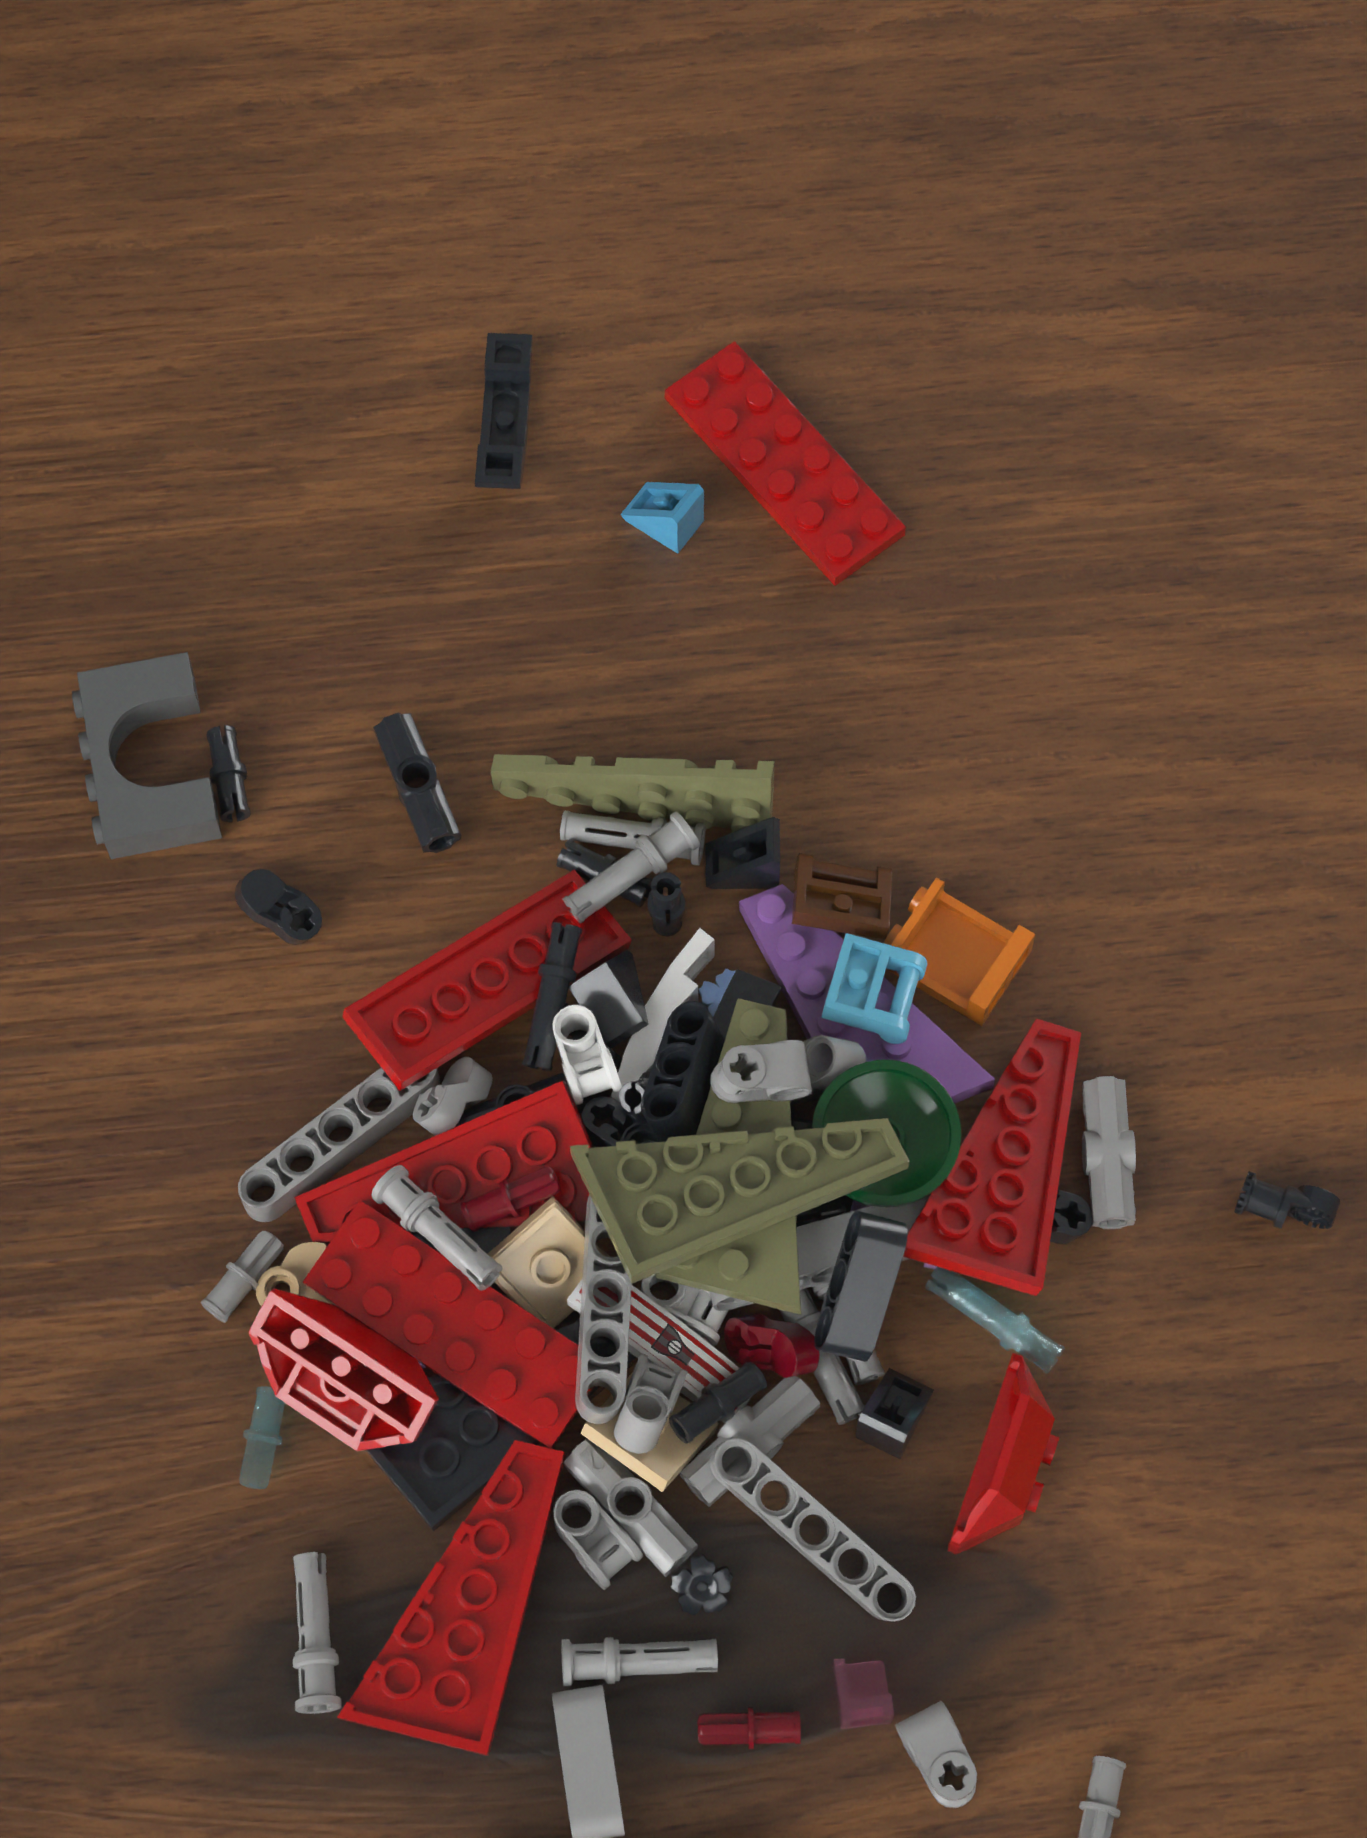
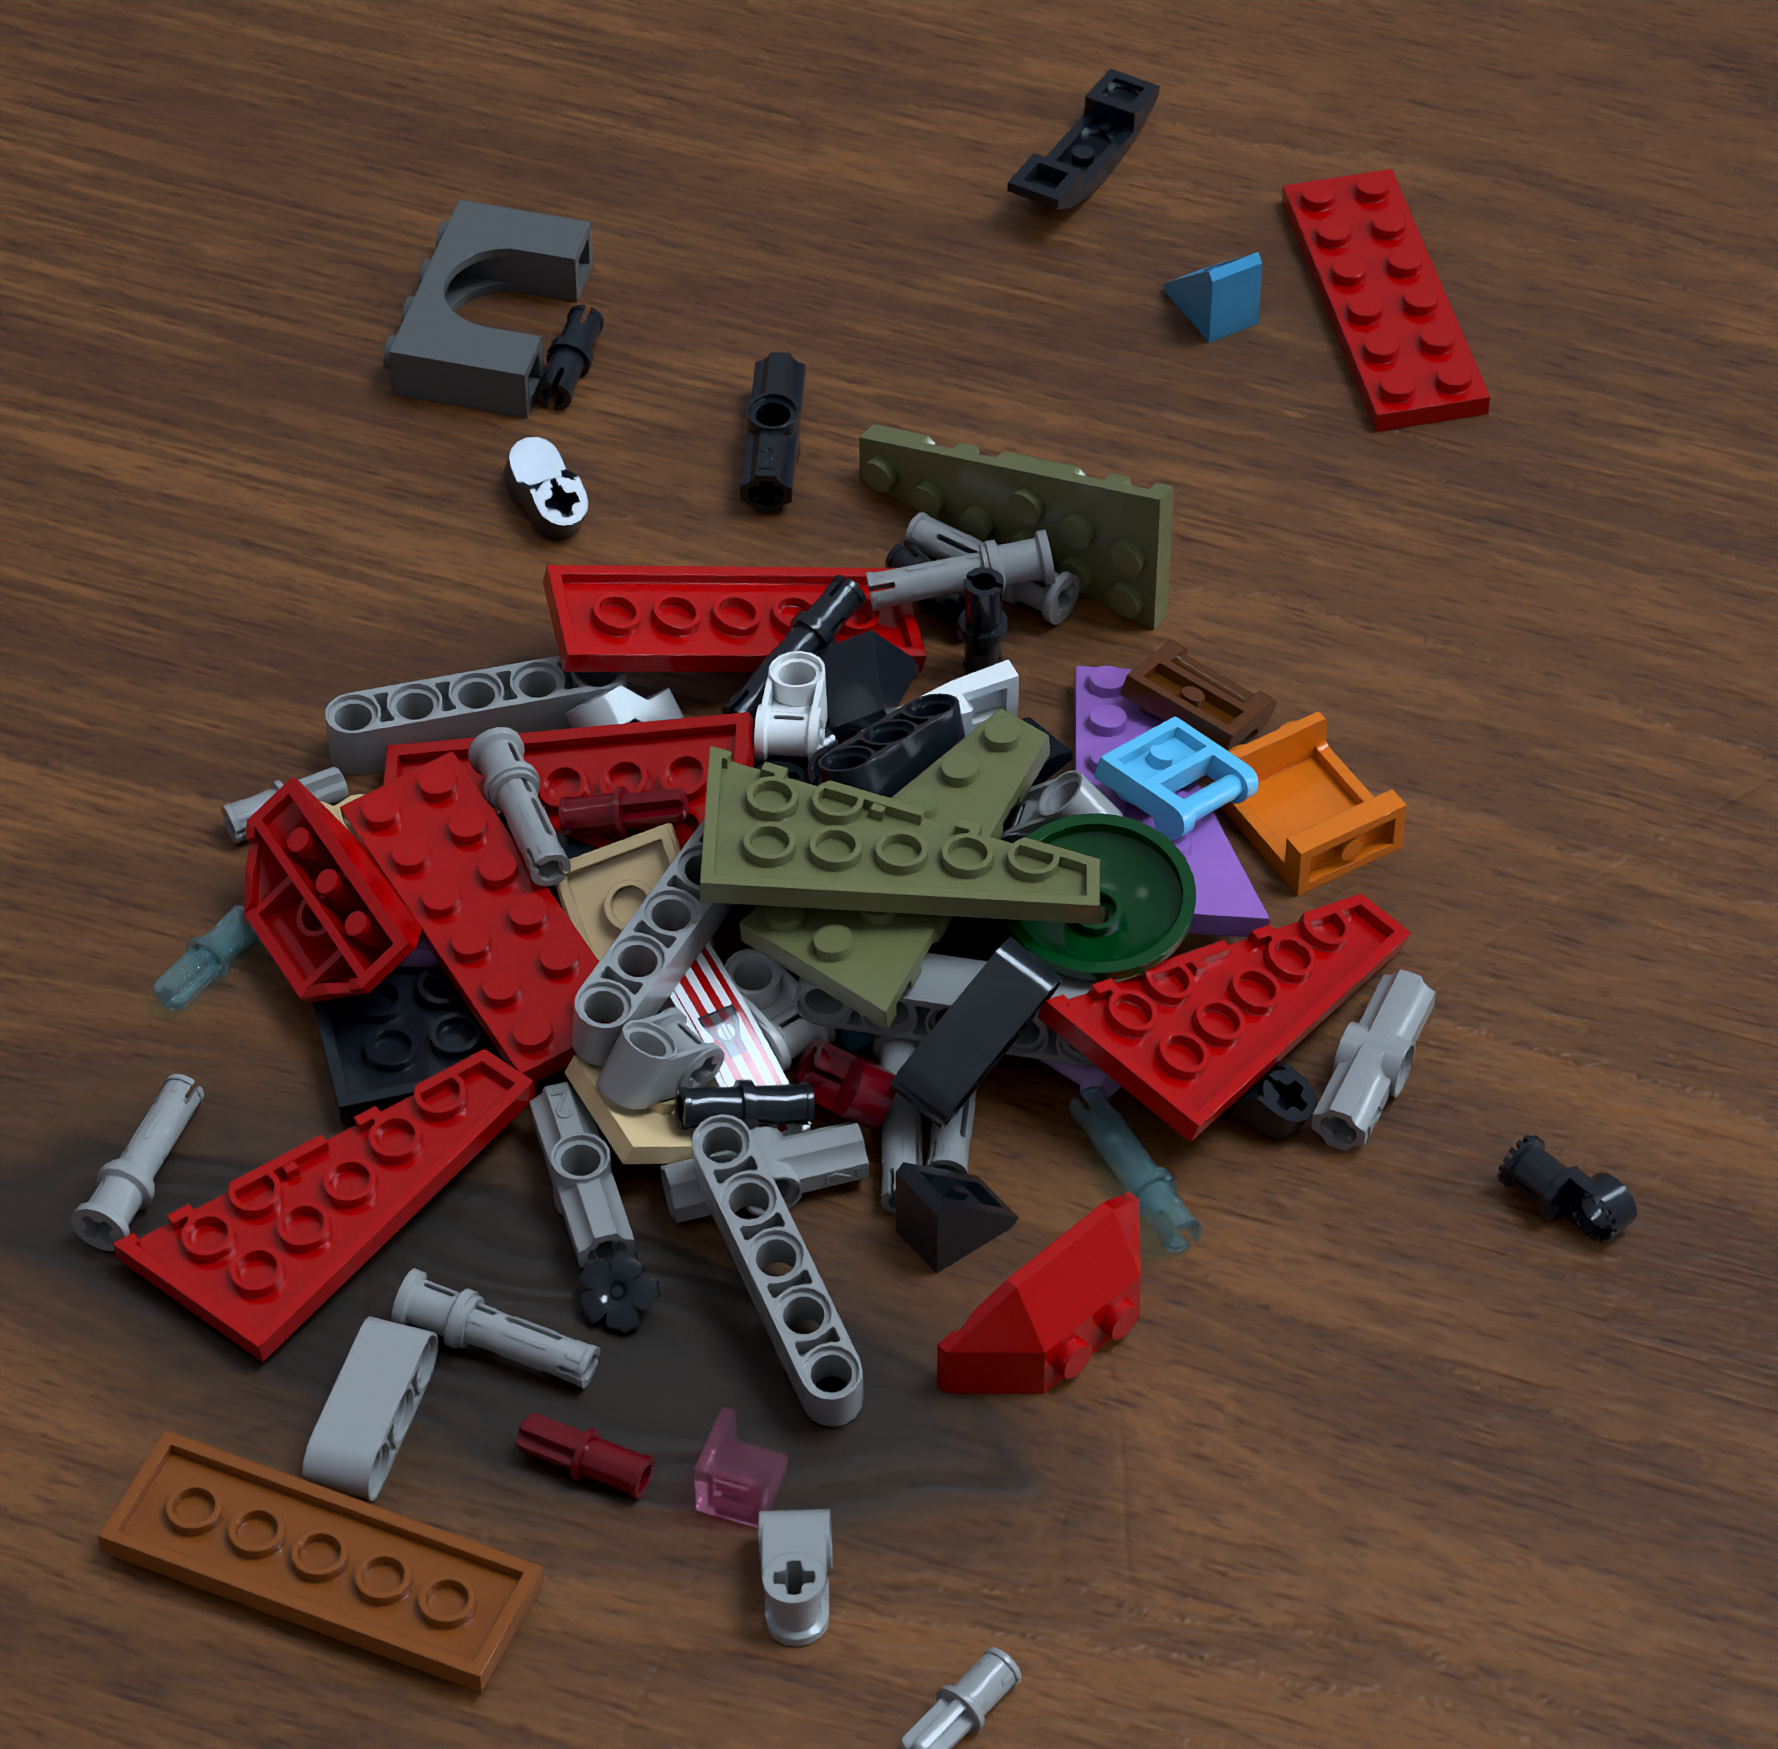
camera: 25 degrees right, 20 degrees down
light grey piece [554,1490,644,1590] -> none
black slope [705,817,780,889] -> none
light grey piece [710,1040,812,1103] -> none

